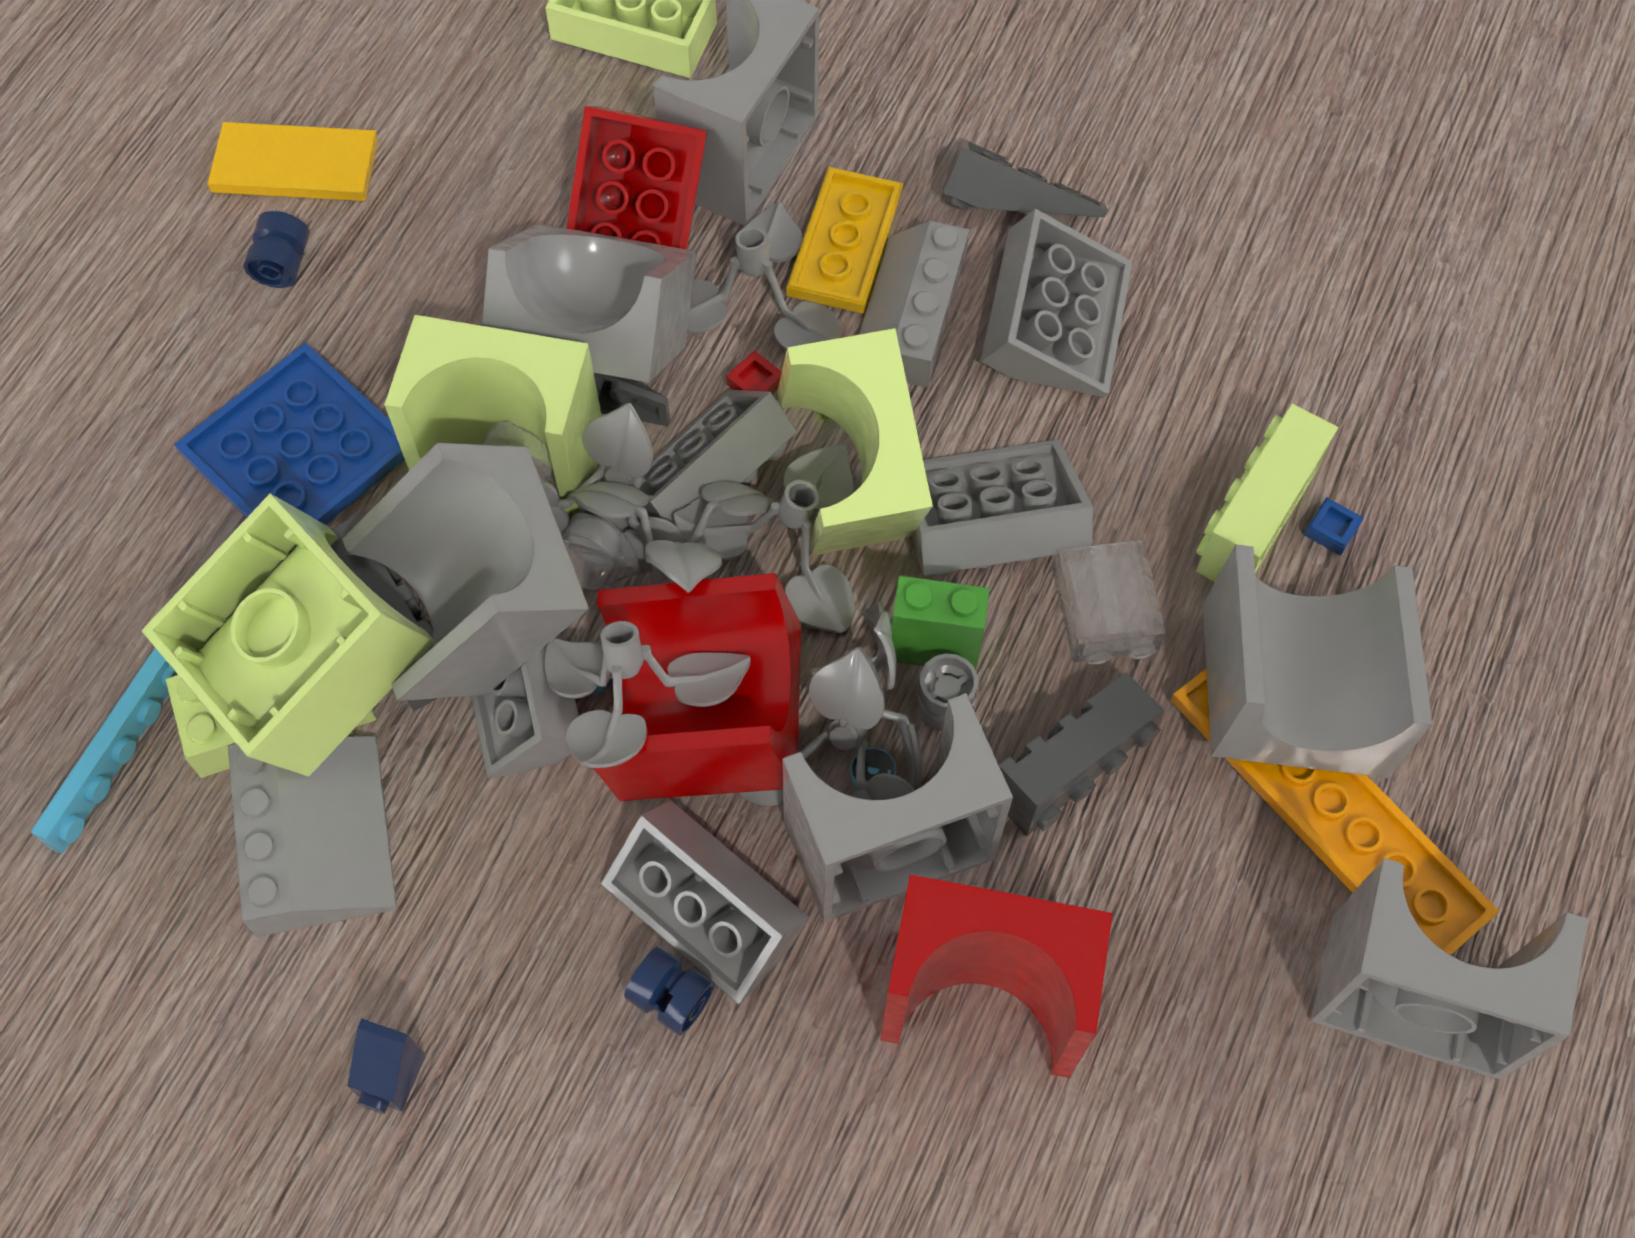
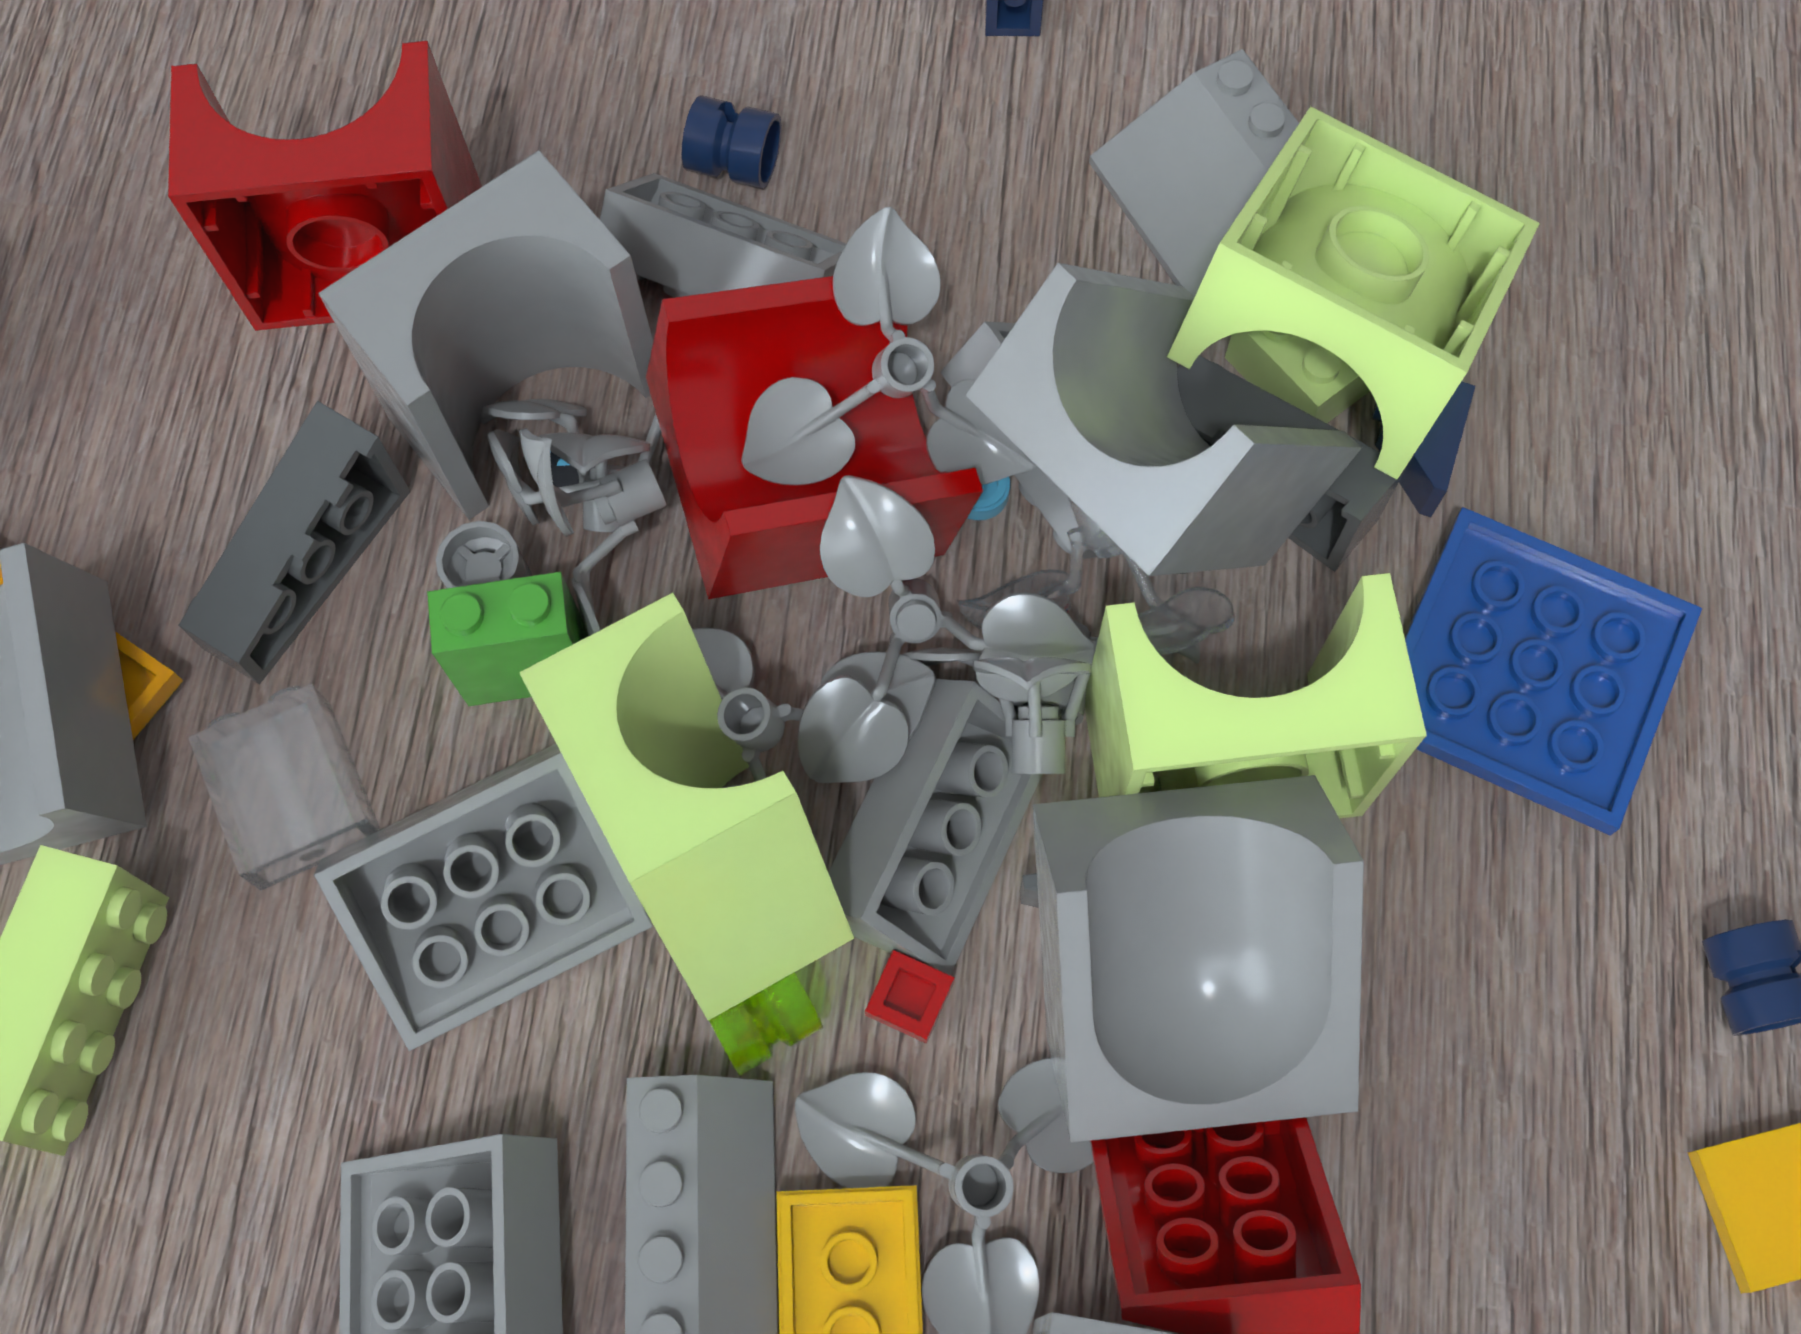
camera: 165 degrees right, 5 degrees up
medium azure plate [31,531,234,854] -> none

